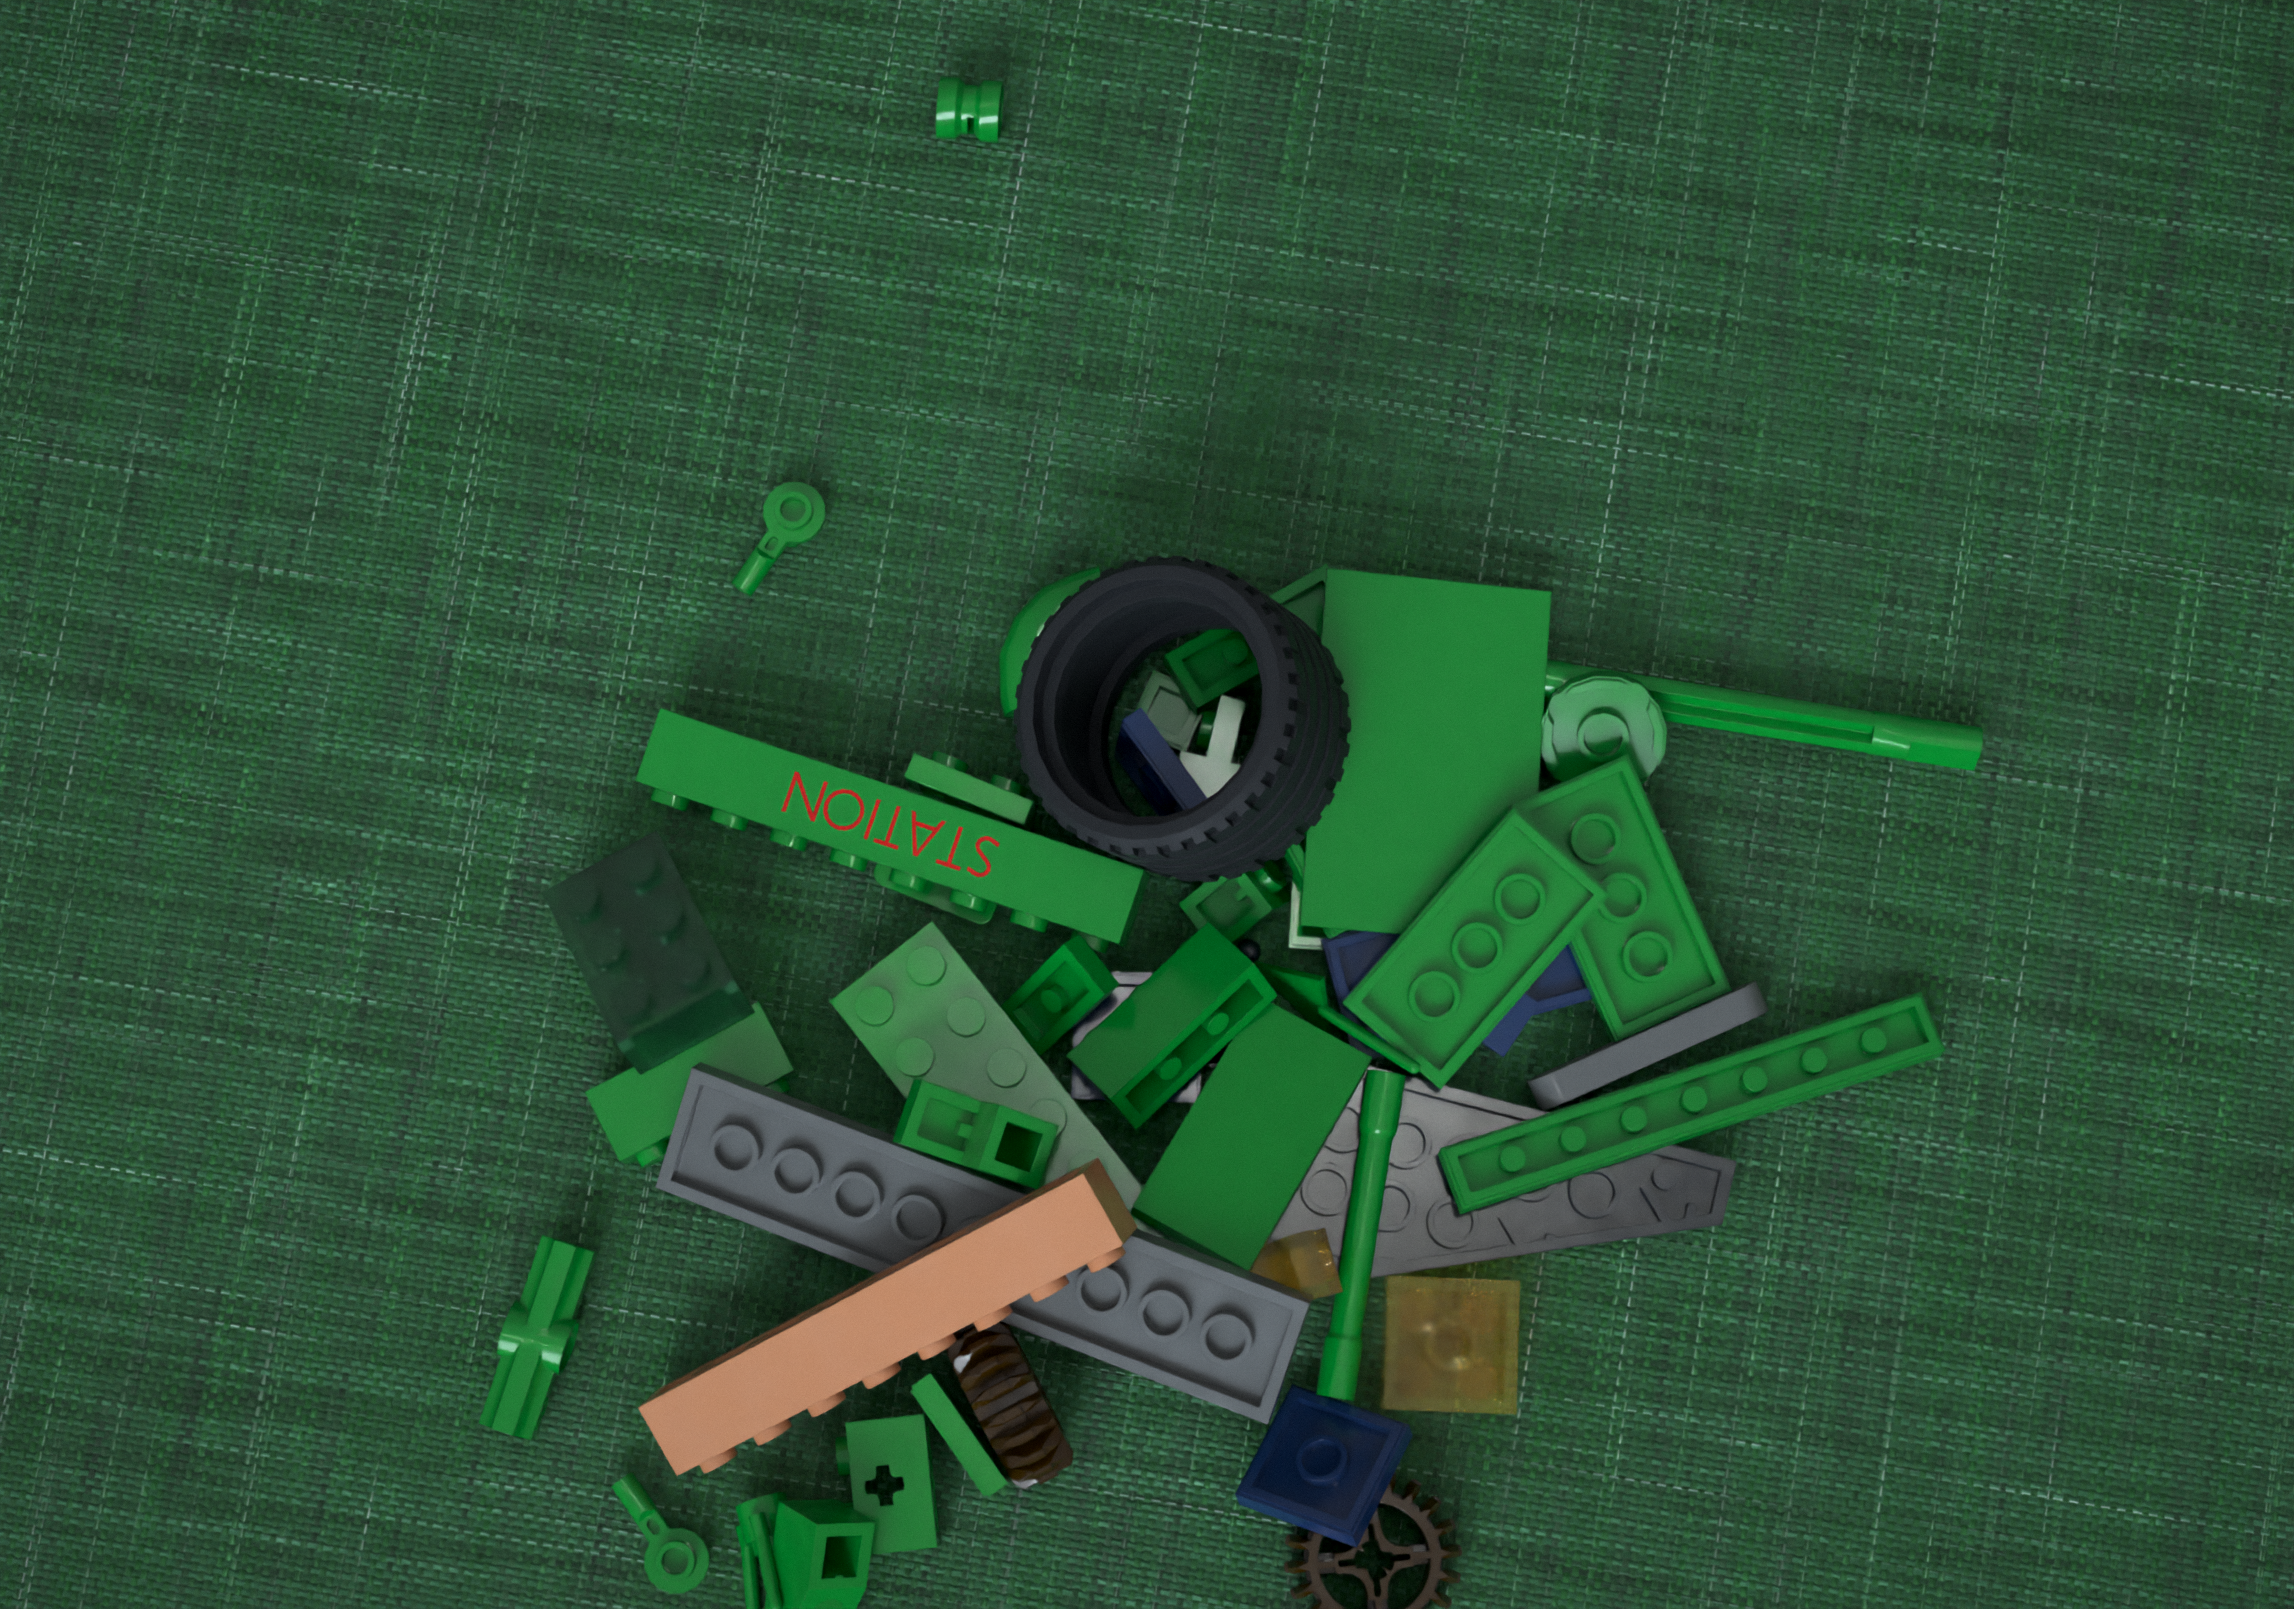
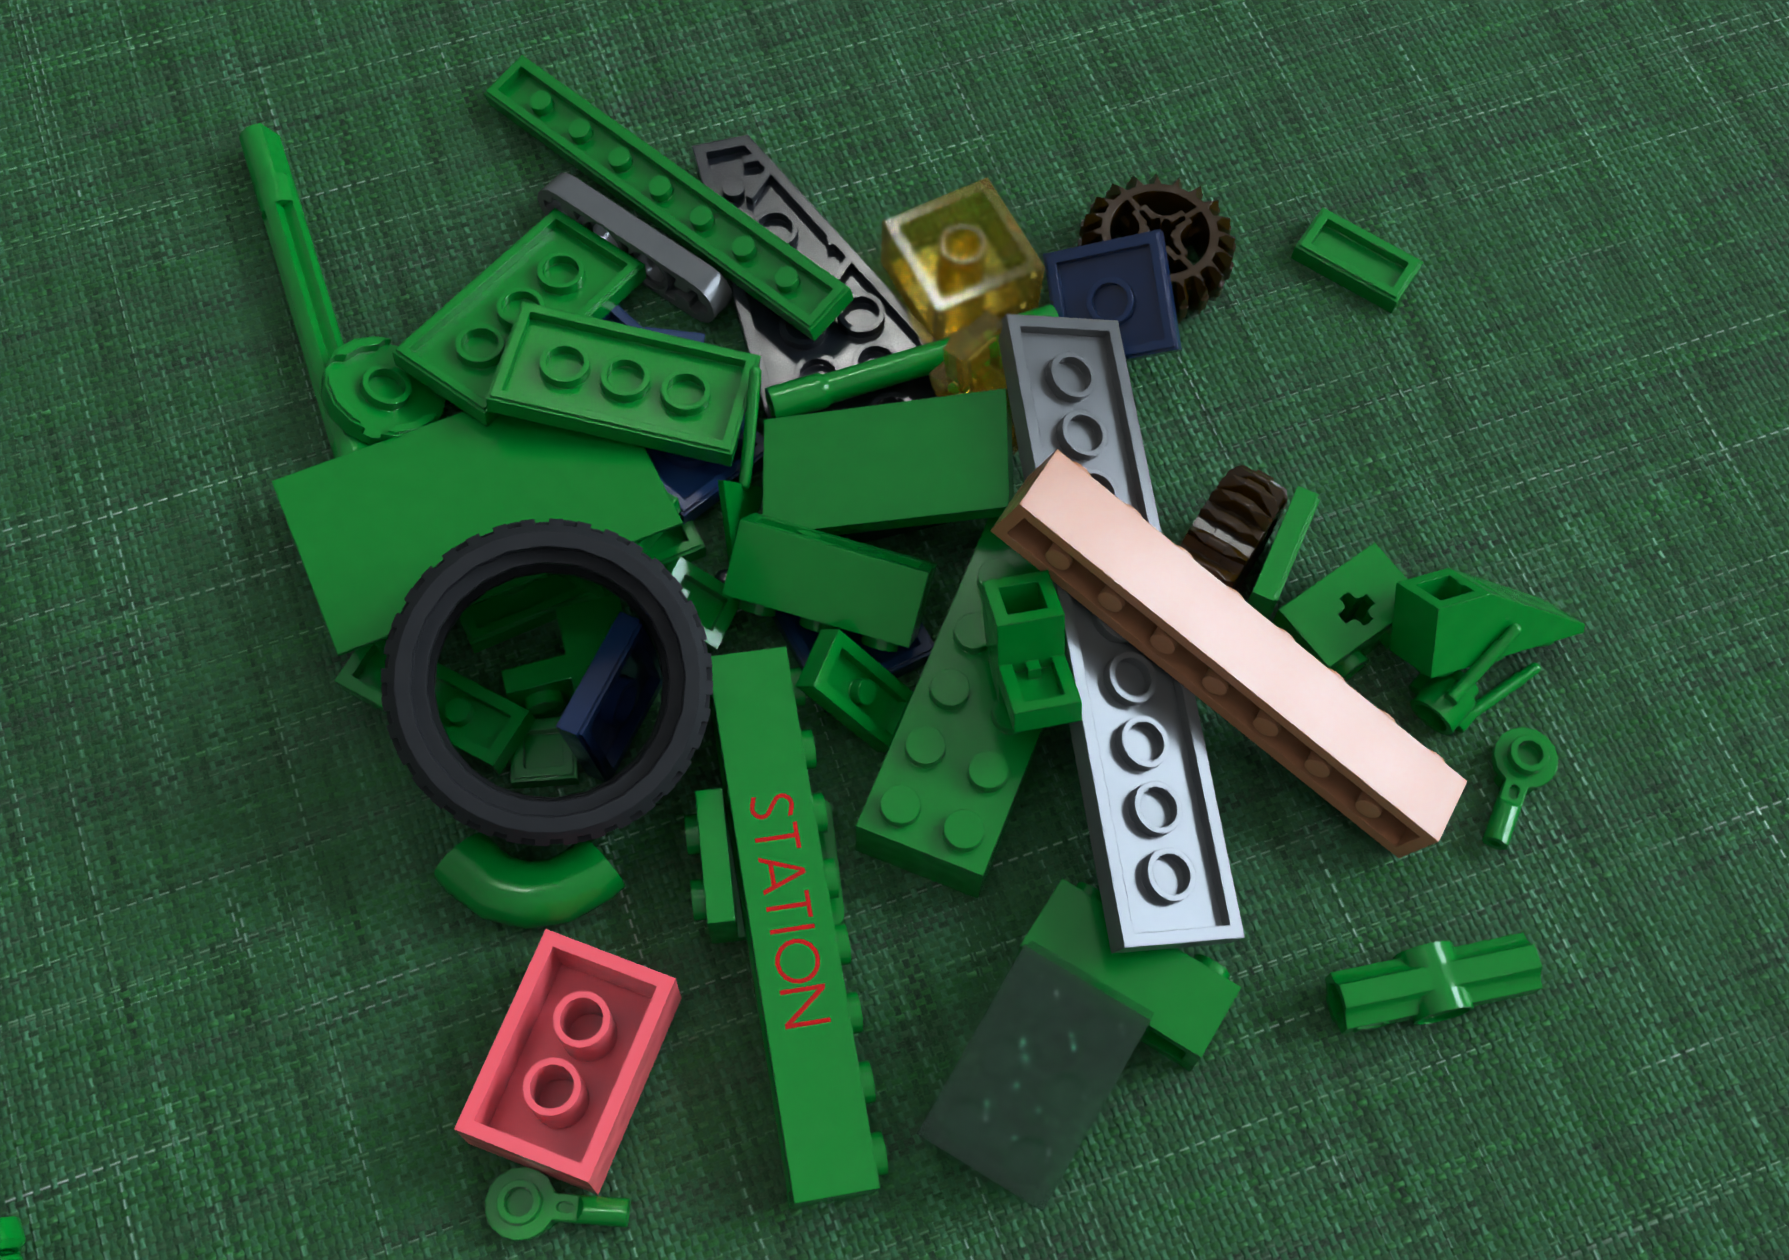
camera: 125 degrees left, 15 degrees down
none -> coral brick [454,929,682,1195]

